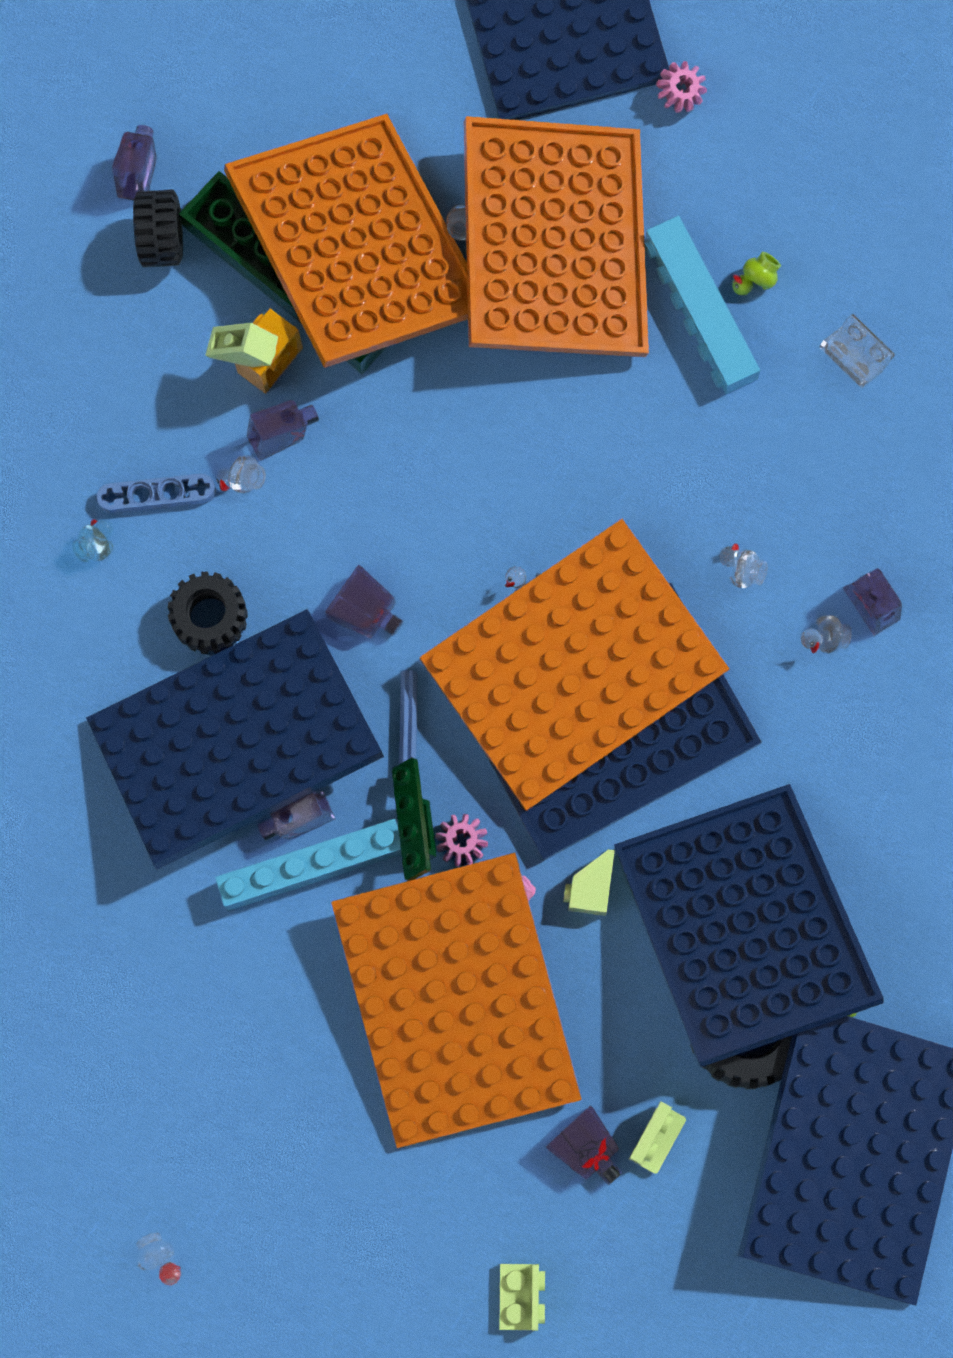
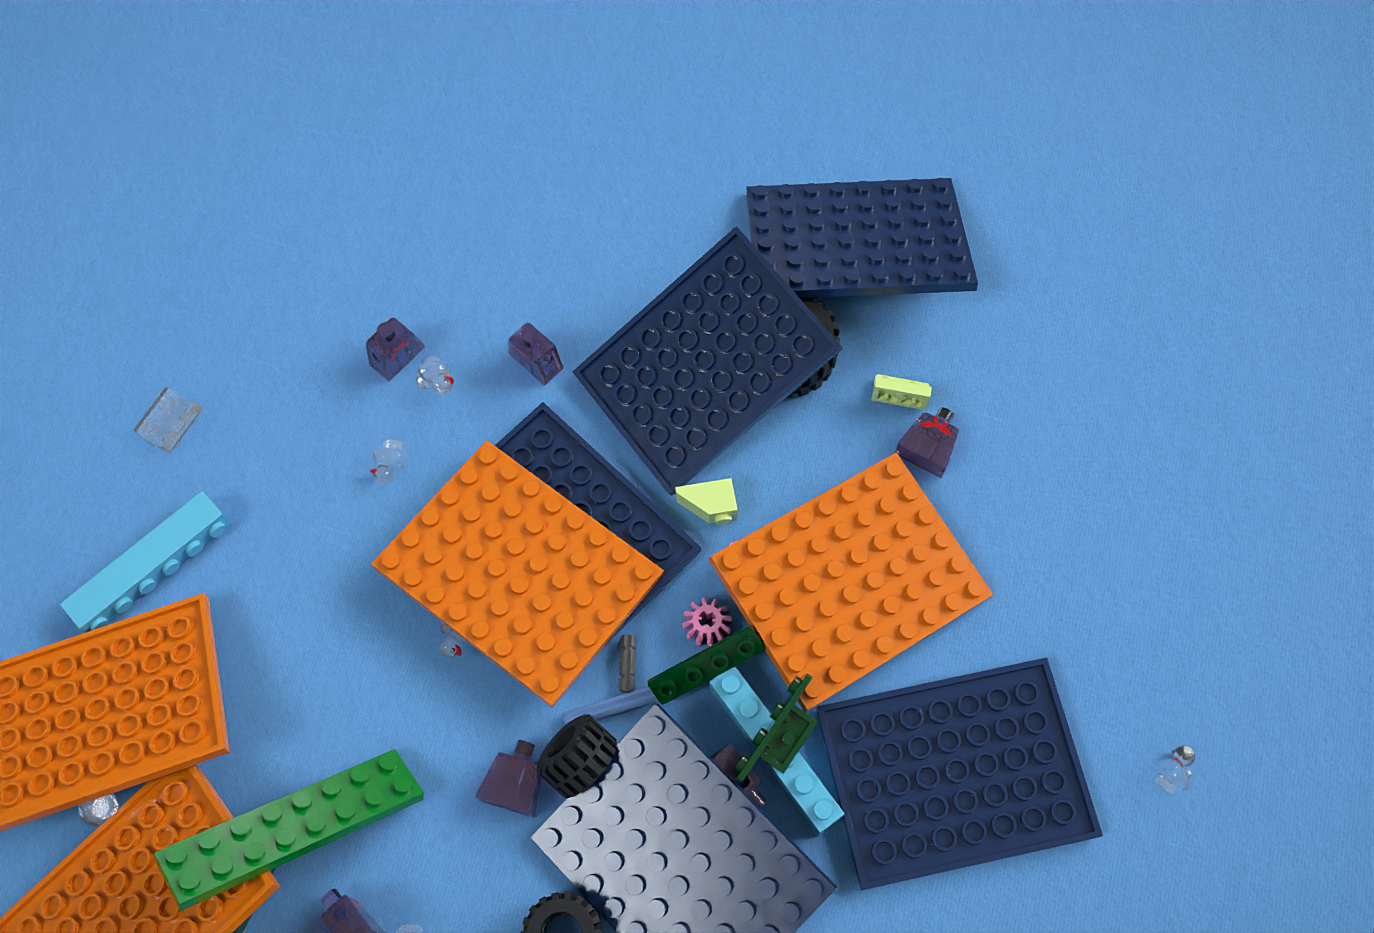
camera: 110 degrees left, 10 degrees down
yellowish green bracket [499,1264,545,1331] -> none
lime animal [732,252,781,295] -> none
none -> green plate [154,749,424,911]
none -> clear purple torso [508,322,564,386]
none -> black tyre [536,714,617,799]
none -> dark grey axle [618,634,637,693]
none -> dark green bracket [734,673,818,782]
none -> dark blue plate [816,657,1103,891]

